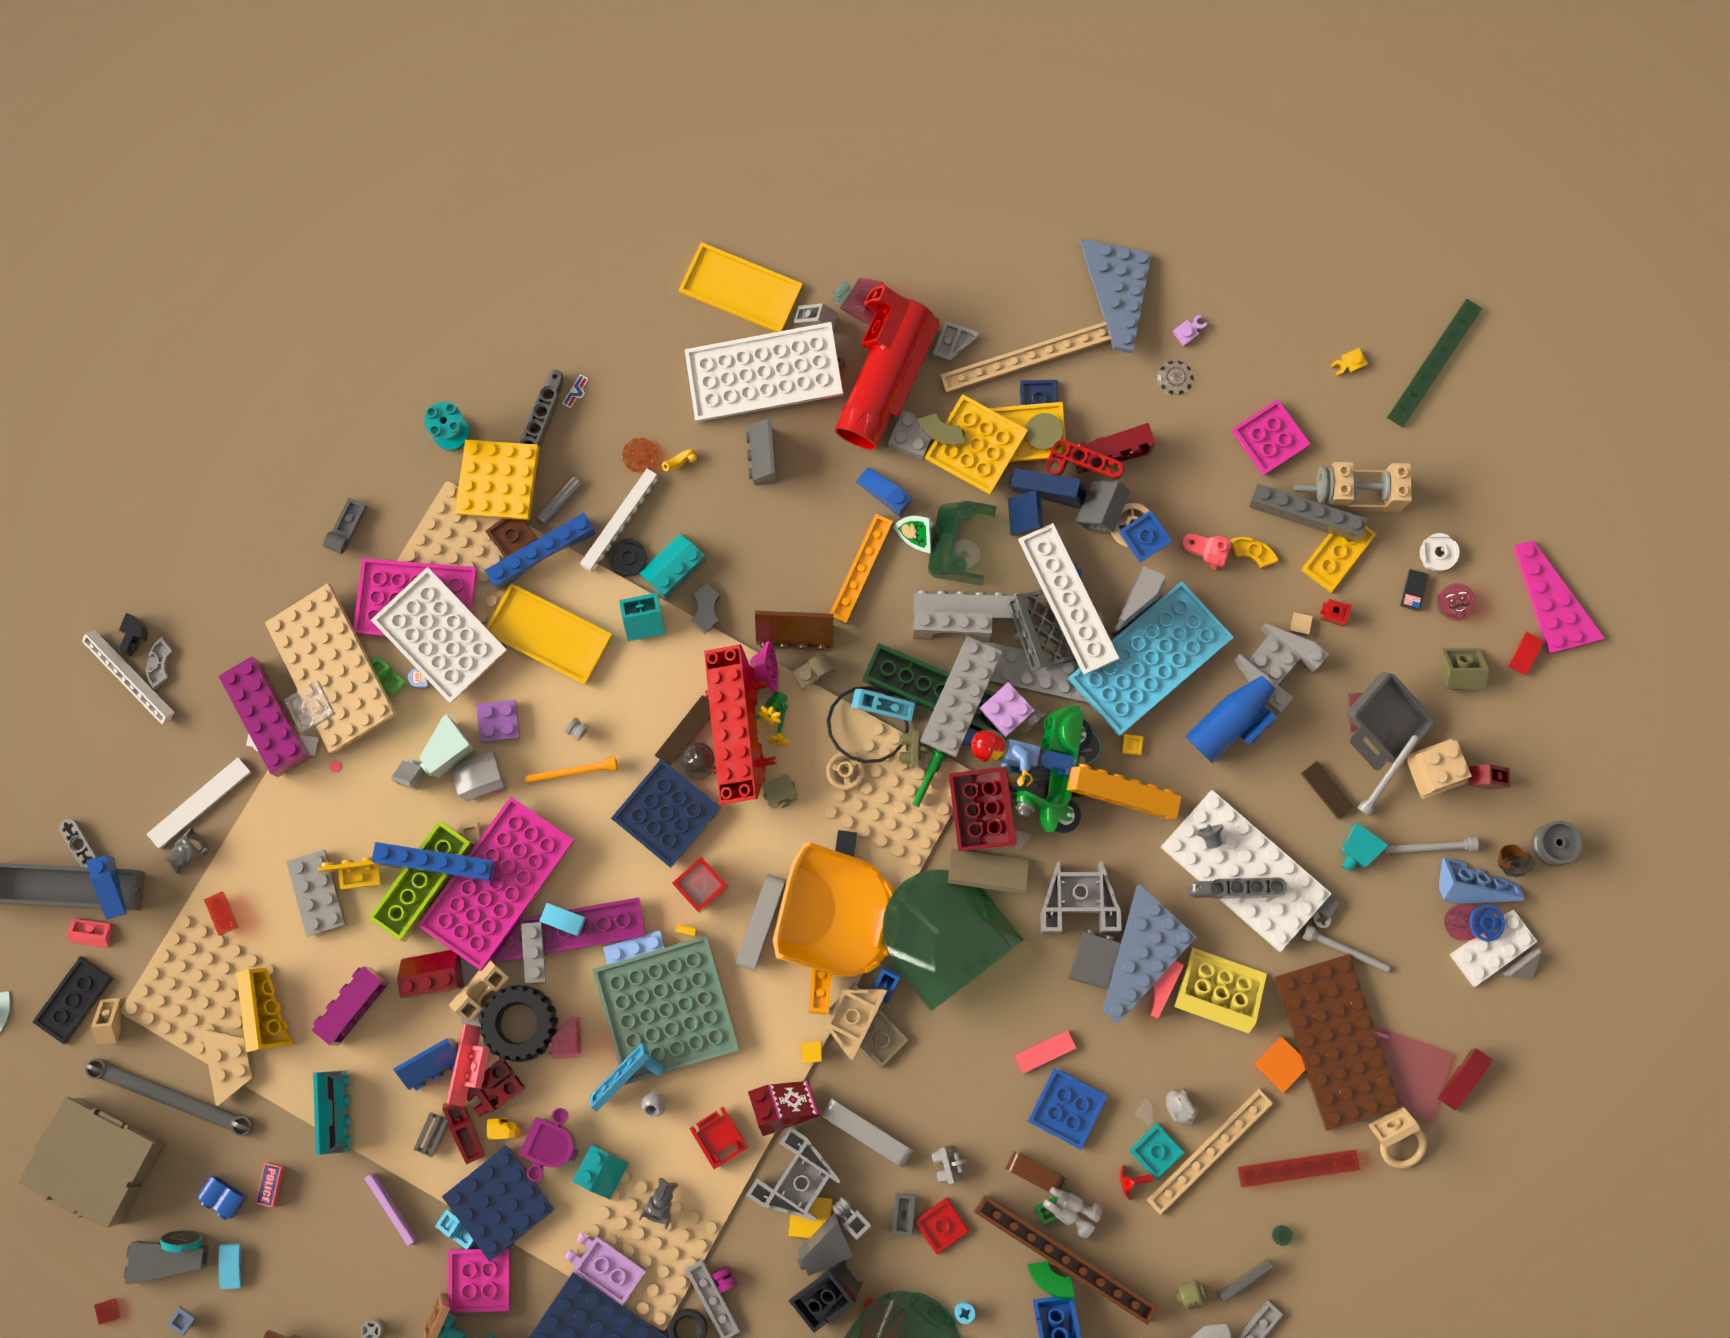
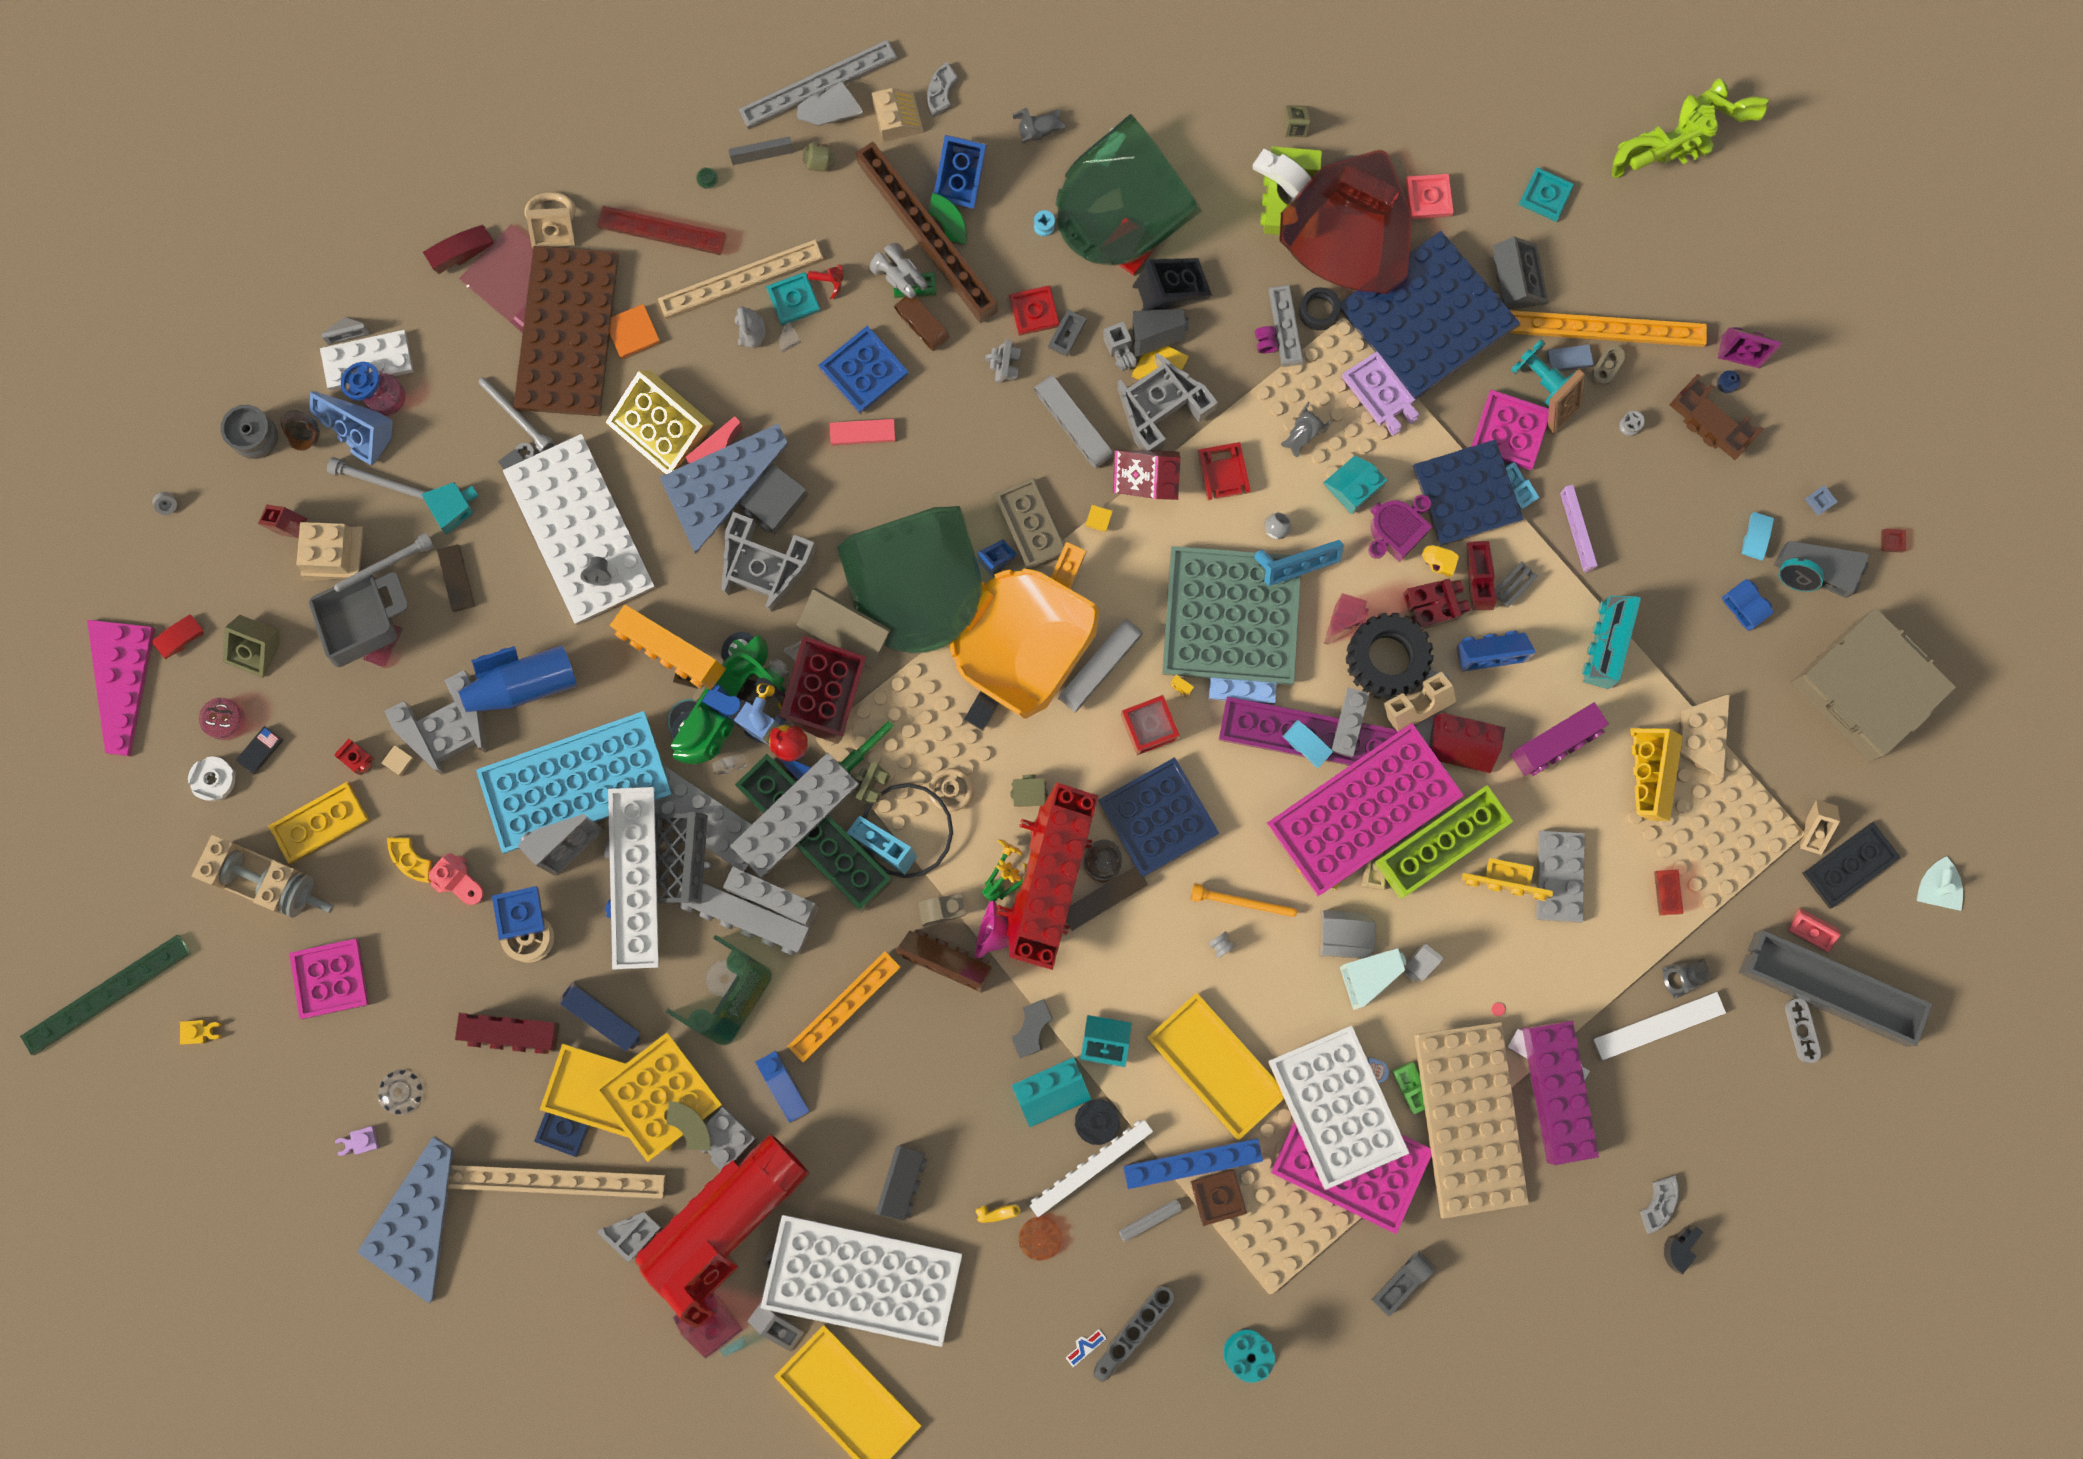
camera: 160 degrees left, 0 degrees up
white piece [82,630,175,724] -> none
dark grey piece [85,1059,254,1136] -> none
blue slope [87,855,127,920] -> none
slope [256,1163,285,1207] -> none
clear plate [284,680,335,734] -> none
blue arch [371,842,496,883] -> none
coral bracket [447,1024,490,1107] -> none
yellow plate [455,440,540,520] -> none
medium lavender plate [477,700,520,743] -> none
tan wing [825,989,887,1060] -> none
shield [893,516,934,553] -> none
lavender plate [980,682,1035,737] -> none
dark blue tile [1008,490,1043,536] -> none
olive tile [1026,413,1064,451] -> none
red beam [1046,440,1125,480] -> none
dark grey brick [1076,480,1130,532] -> none
yellow tile [1122,734,1144,756] -> none
dark grey piece [1188,877,1287,899] -> none
dark grey brick [1249,483,1368,543] -> none
none -> light grey tile [152,492,177,515]

